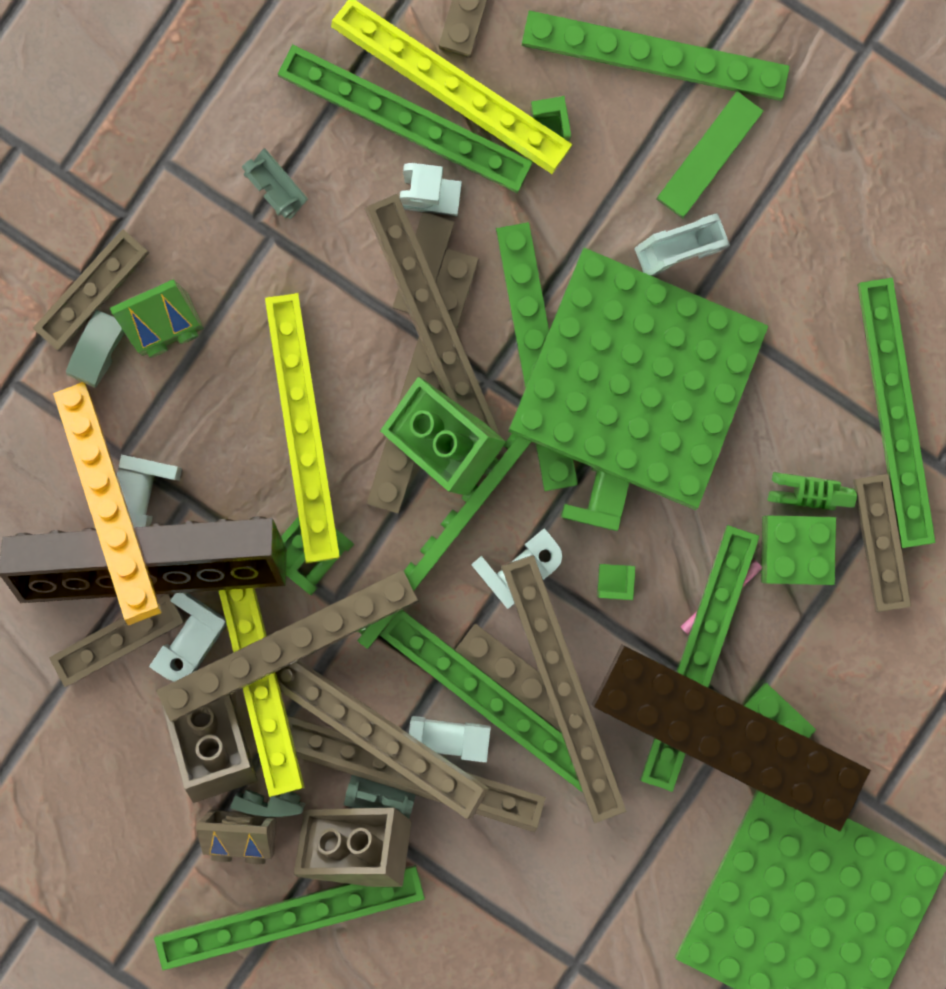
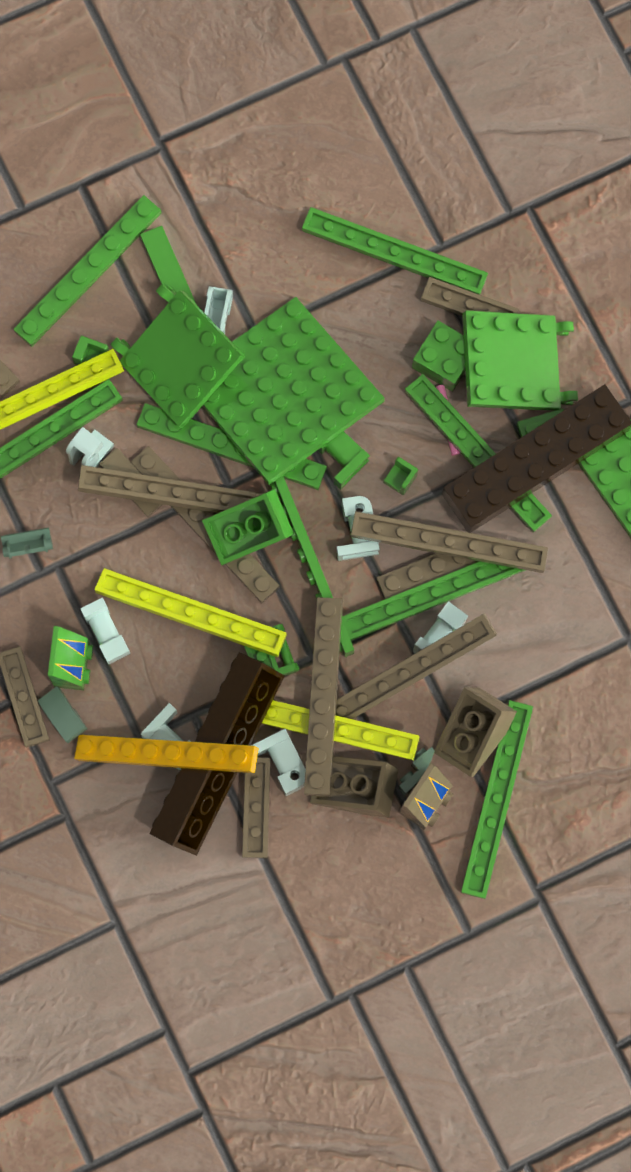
camera: 60 degrees left, 10 degrees down
dark tan plate [288,716,546,832] -> none
sand green hinge [343,775,416,819] -> none
bright green hinge [767,472,857,510] -> none
none -> light aqua piece [80,597,130,665]
none -> bright green plate [111,284,245,428]
none -> bright green plate [462,311,578,411]

